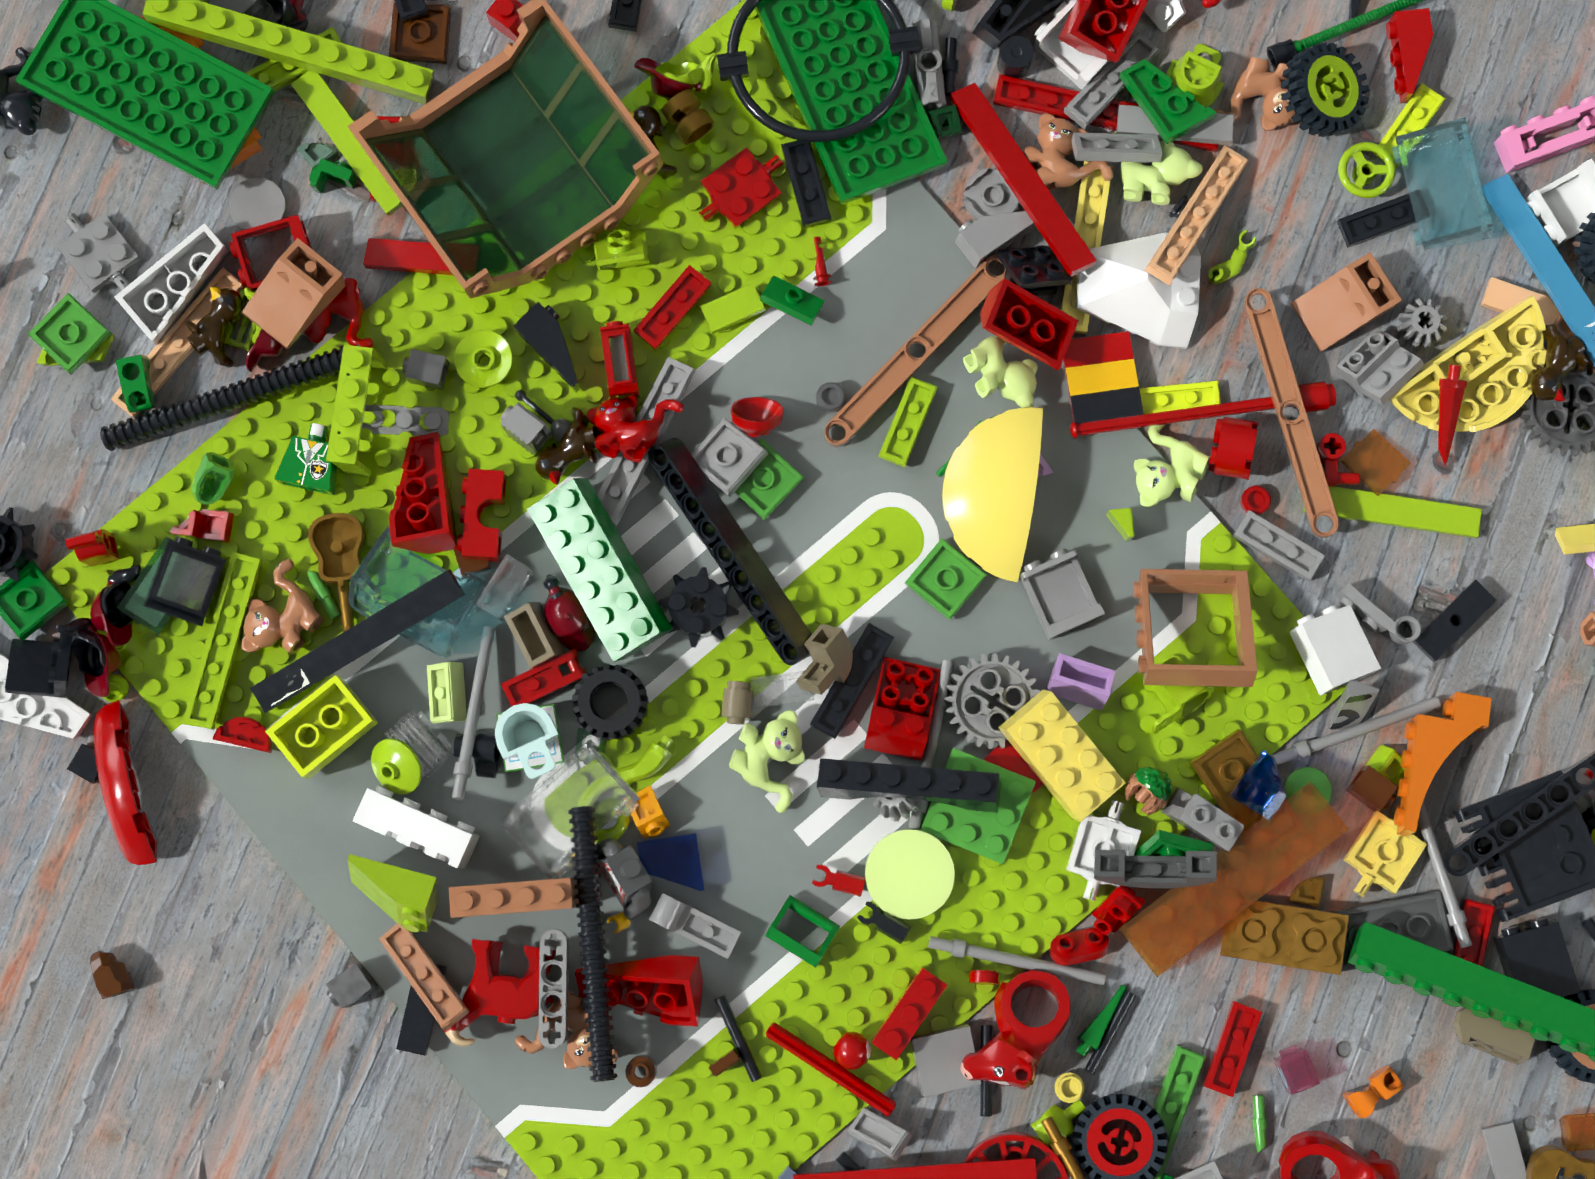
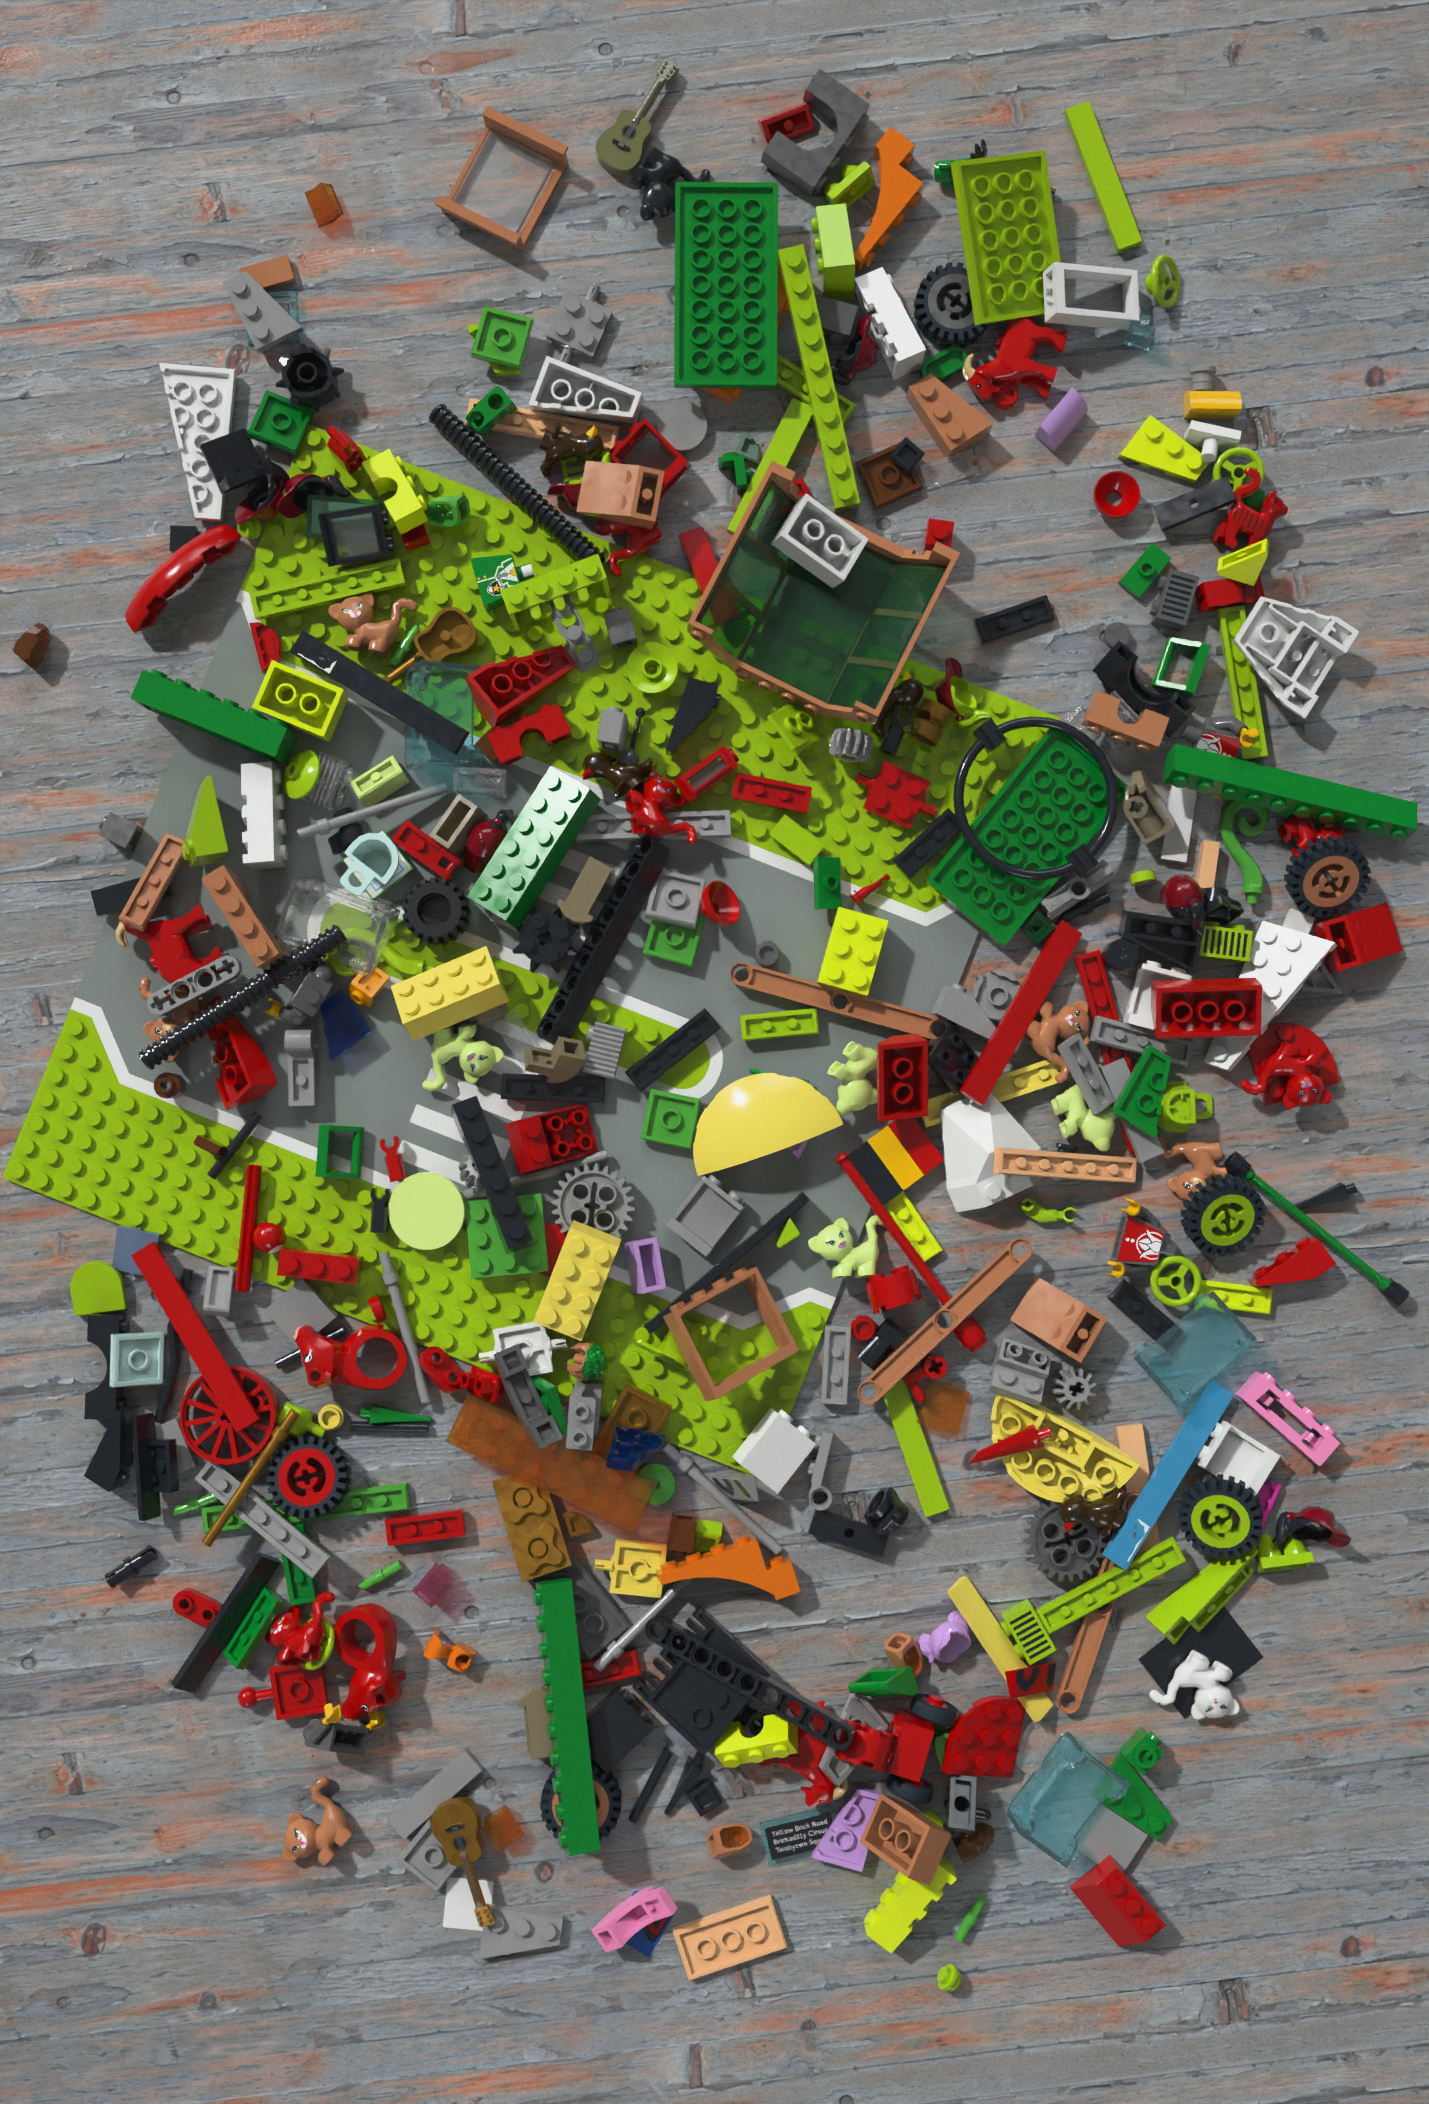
camera: 60 degrees right, 5 degrees up
none -> green brick [131,669,298,766]
none -> neon yellow arch [362,449,428,535]
none -> light yellow brick [391,946,509,1041]
none -> dark tan piece [557,856,614,924]
none -> light grey brick [582,1022,627,1079]
none -> black tile [625,1008,721,1092]
none -> black tile [644,1192,809,1334]
none -> white brick [771,494,868,588]
none -> neon yellow brick [816,907,888,997]
none -> light grey gear [829,727,873,763]
none -> black piece [857,1317,908,1371]
none -> black piece [864,1487,909,1535]
none -> black bar [879,709,912,756]
none -> torso [1106,1198,1176,1278]

